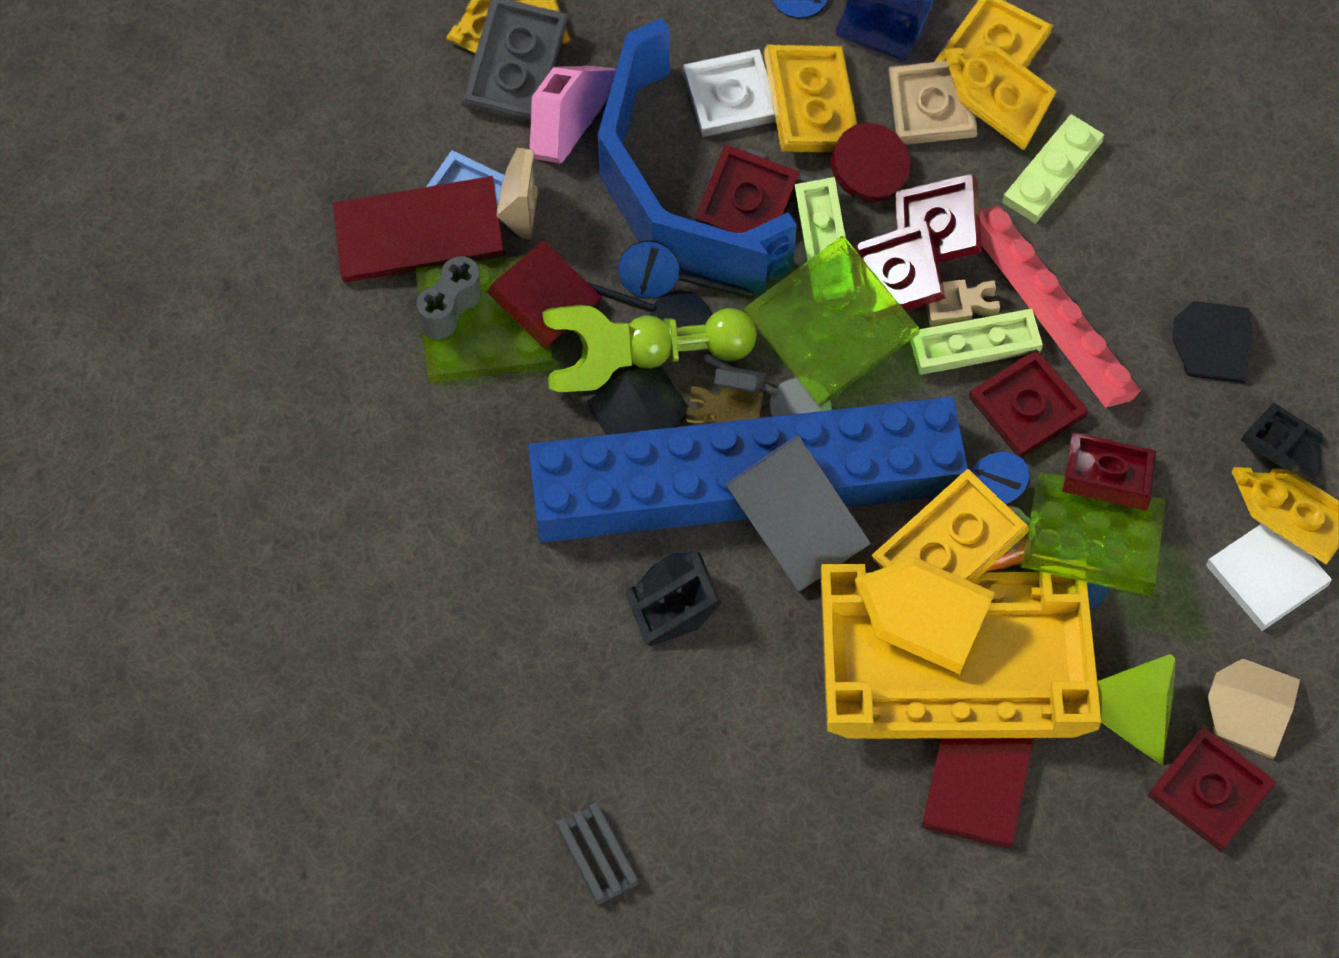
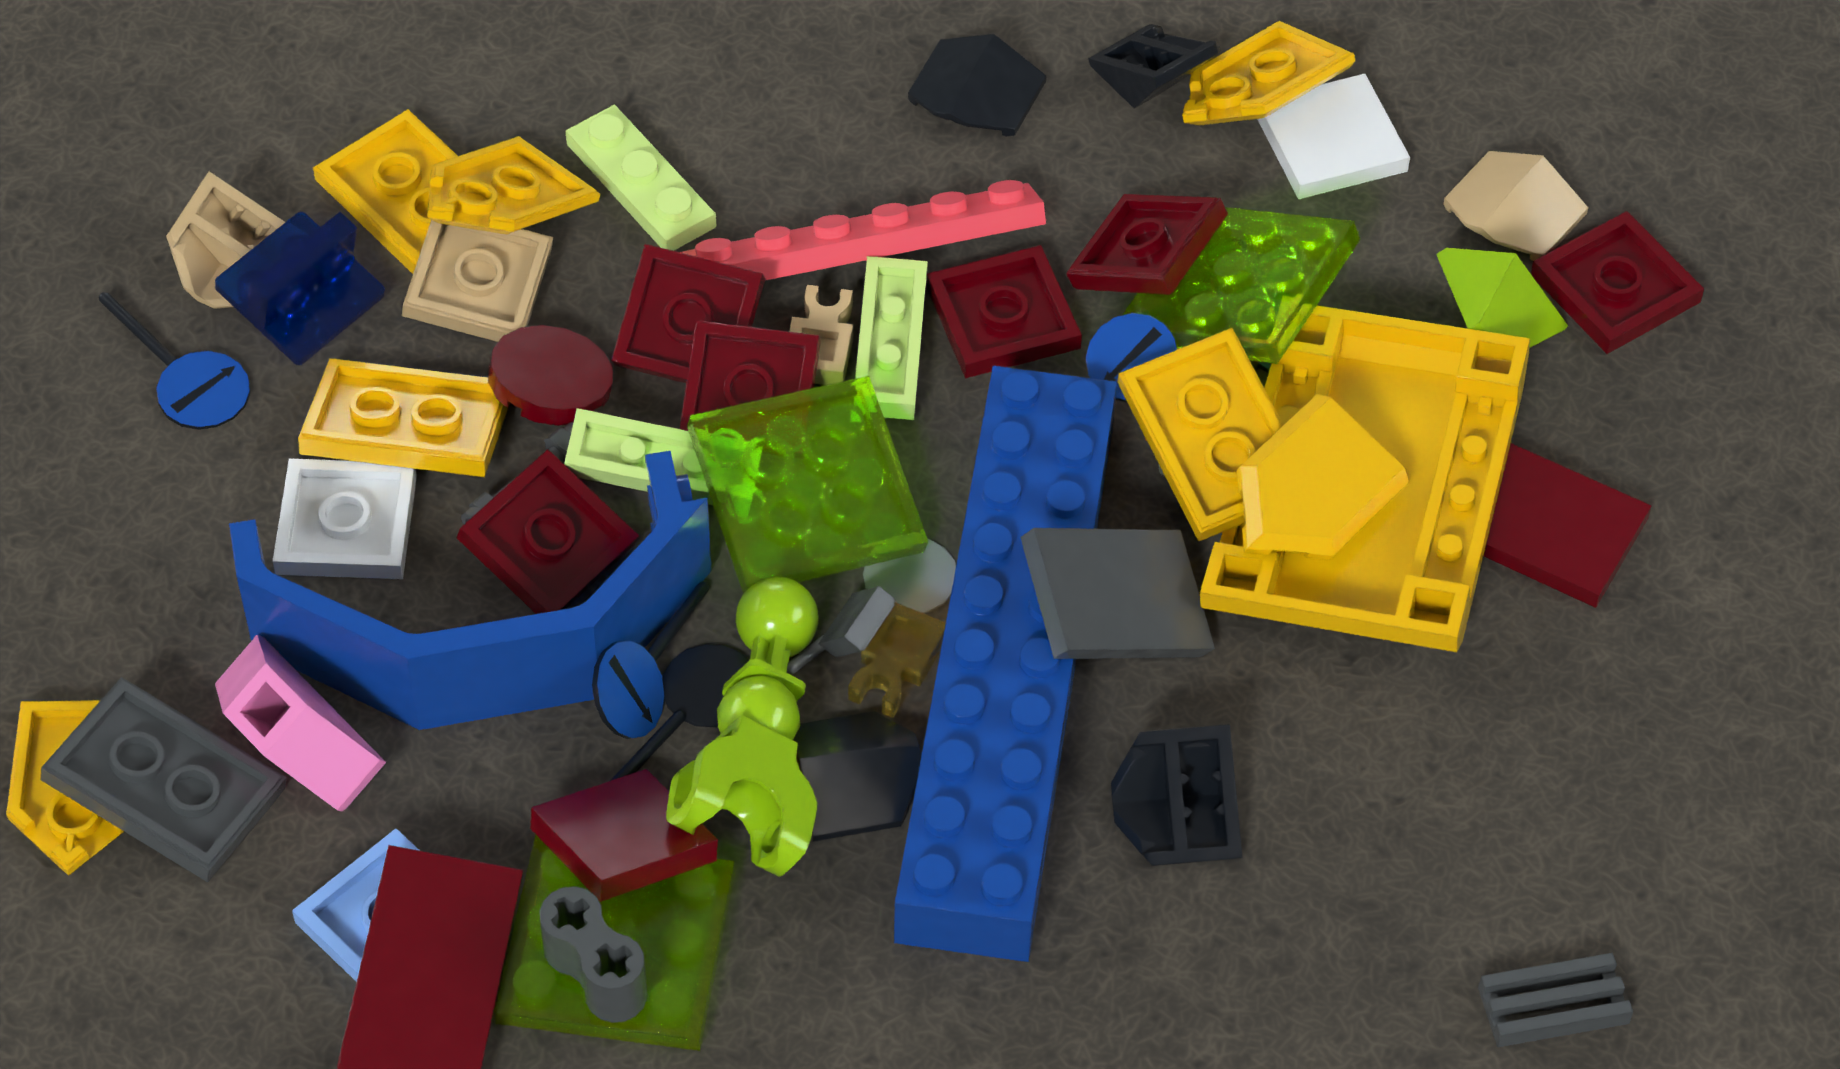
camera: 75 degrees left, 10 degrees down
tan slope [497,148,538,240] -> none

